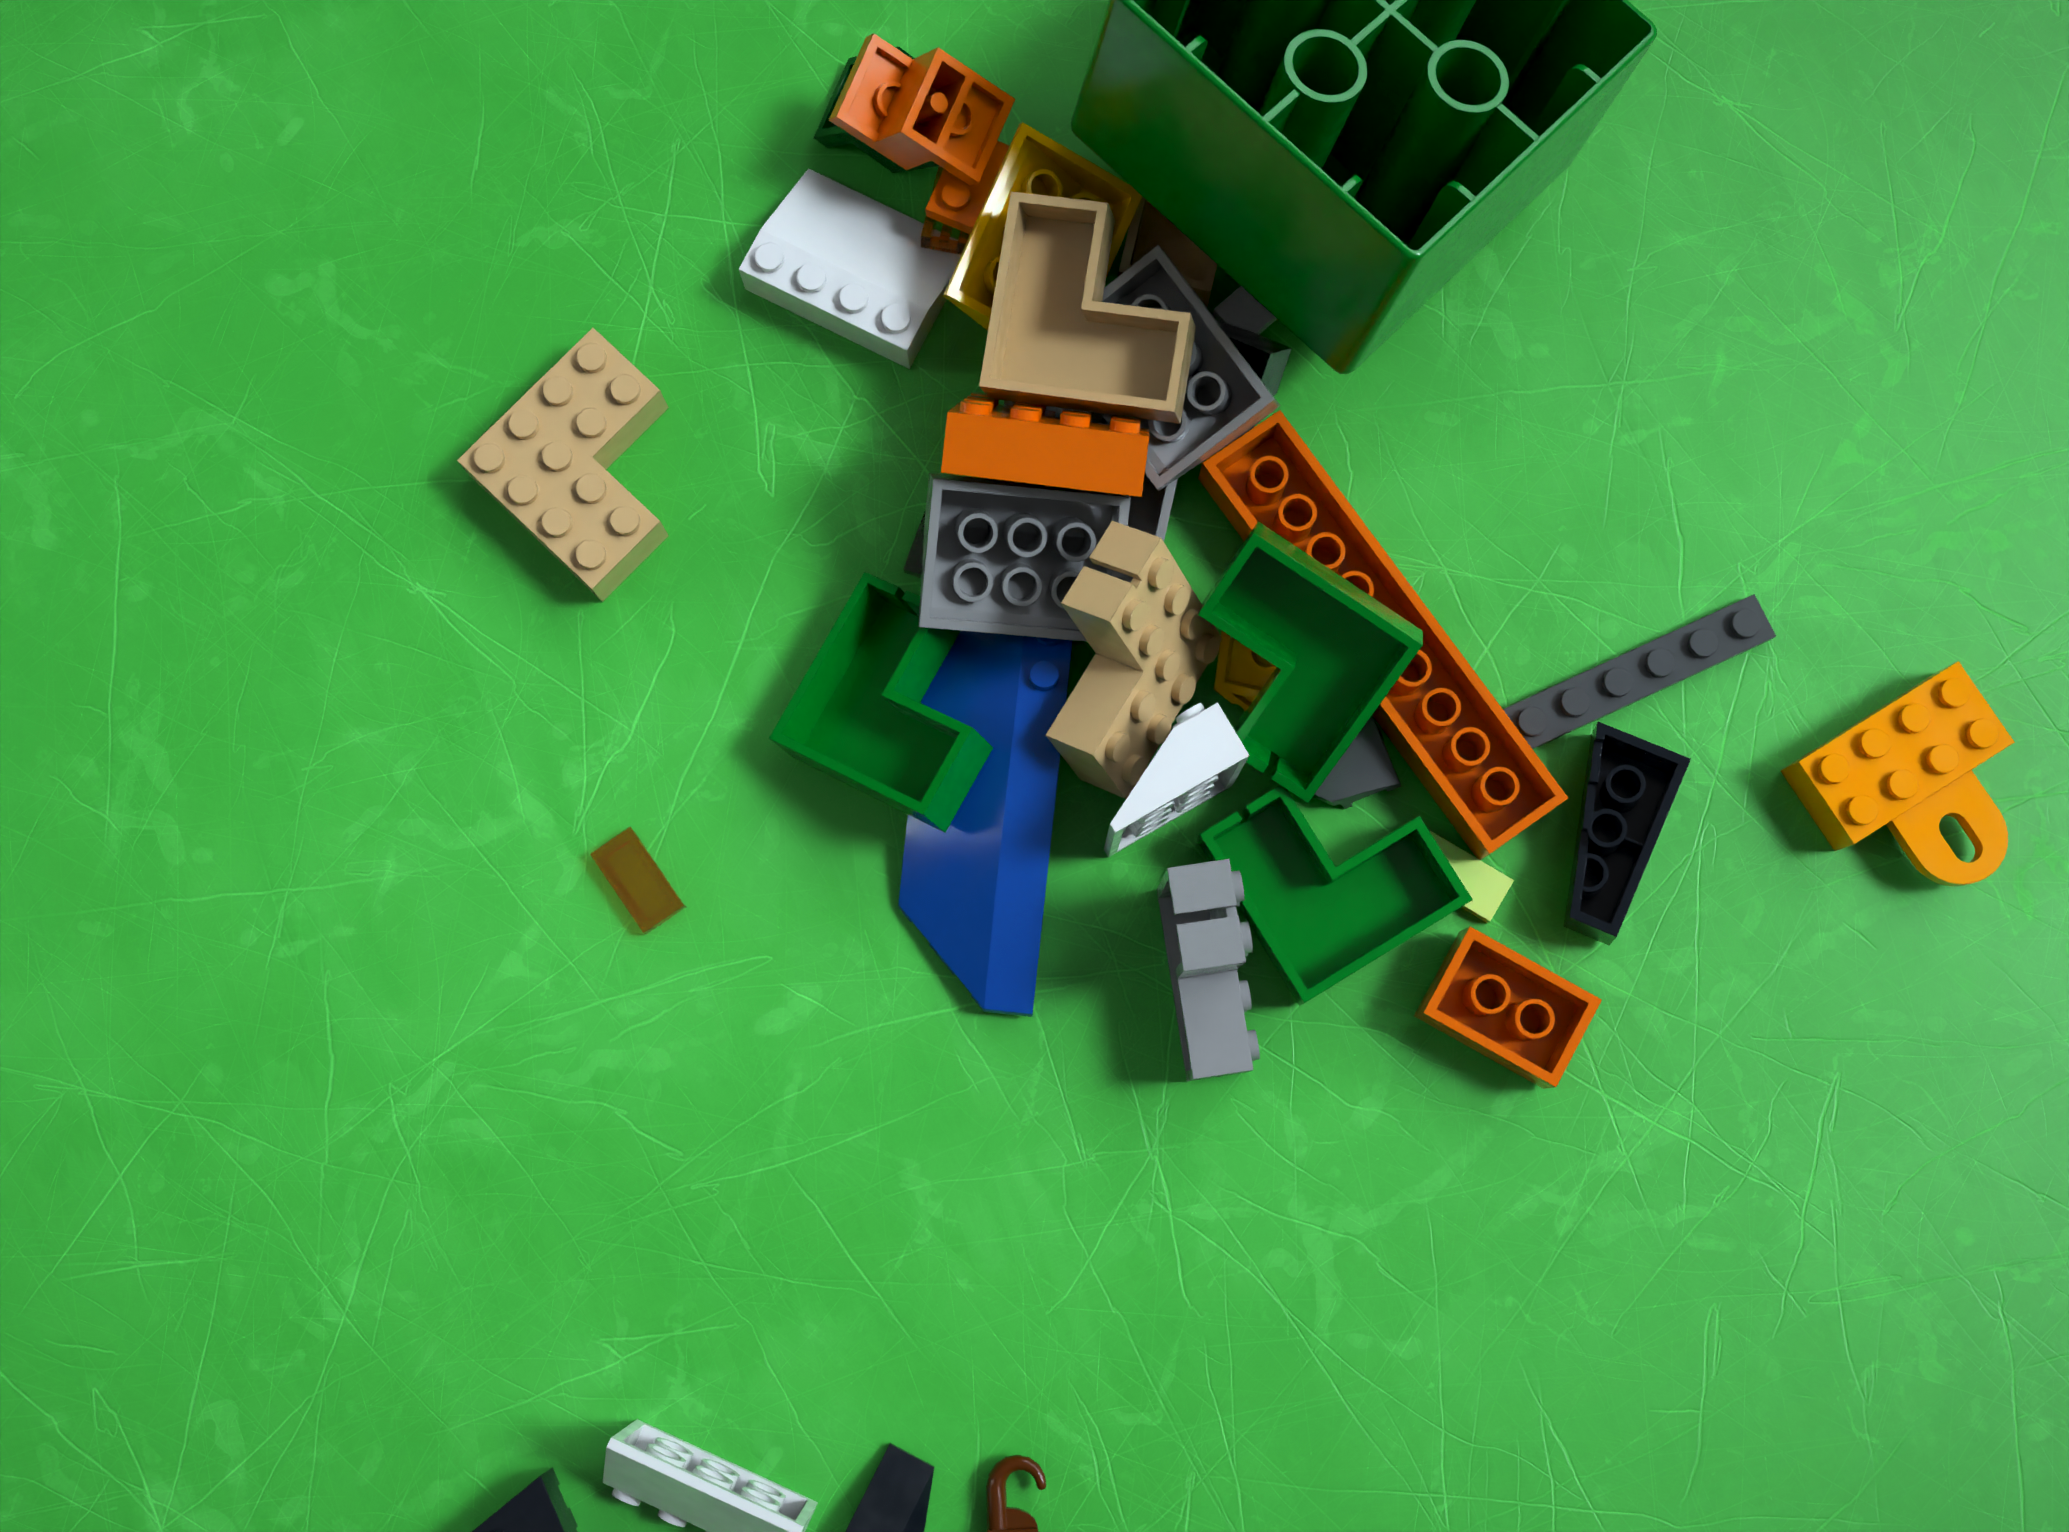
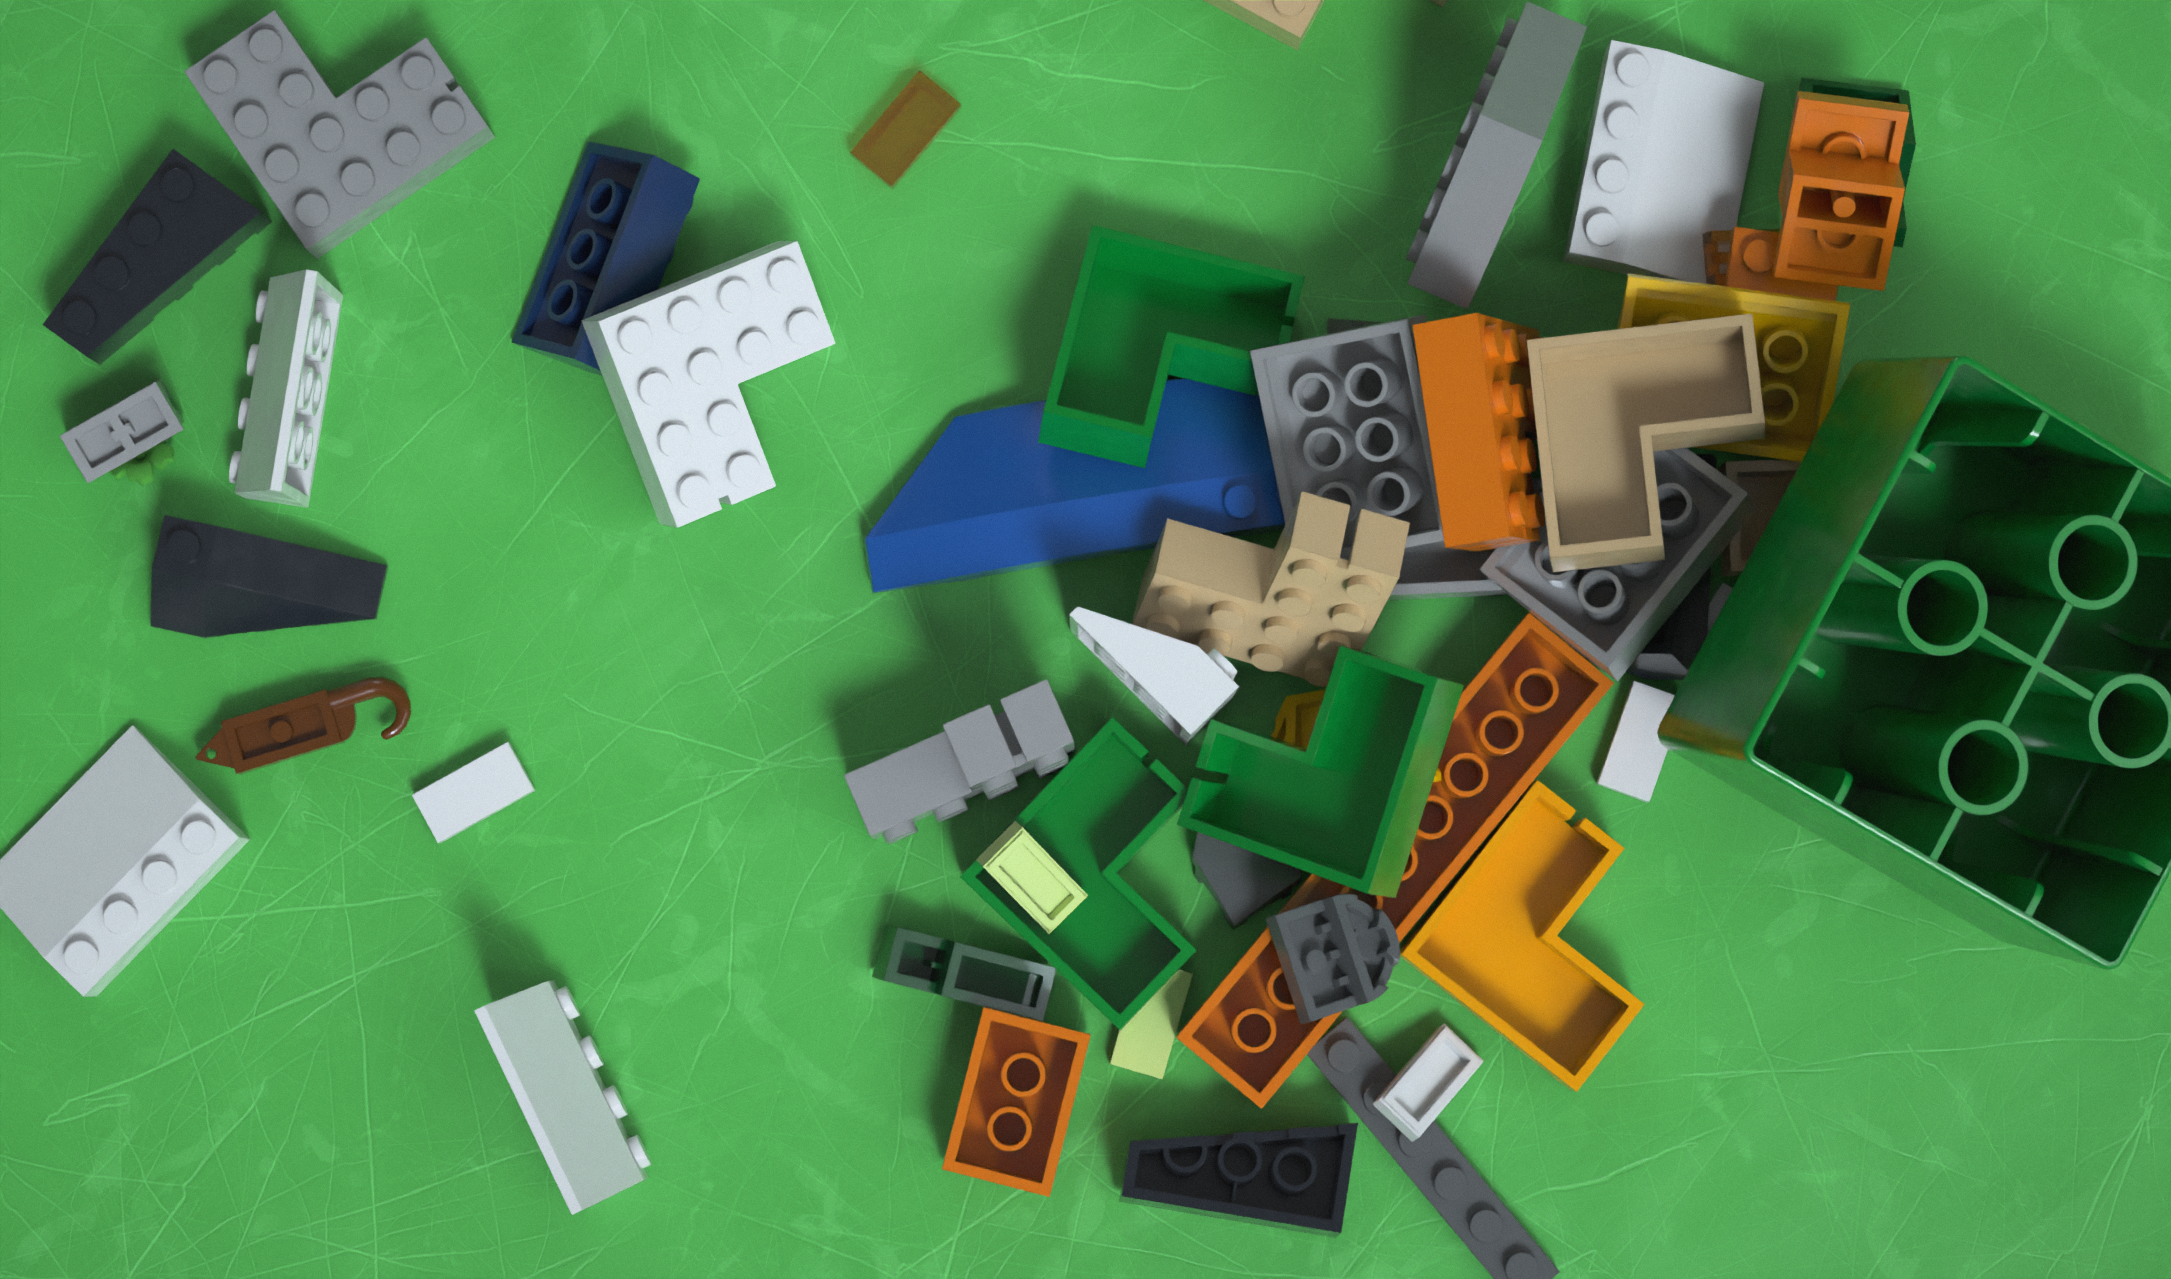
camera: 75 degrees right, 5 degrees up
none -> light grey piece [184,10,495,259]
none -> white tile [412,742,536,843]
none -> white slope [474,981,652,1215]
none -> dark blue slope [512,141,700,376]
none -> white piece [581,241,836,528]
none -> dark green slope [872,924,1056,1021]
none -> yellowish green tile [976,821,1088,934]
none -> dark grey slope [1266,894,1400,1024]
none -> white tile [1372,1023,1484,1142]
none -> light orange piece [1400,780,1645,1092]
none -> light grey piece [1406,2,1587,309]
none -> white tile [1596,681,1675,803]

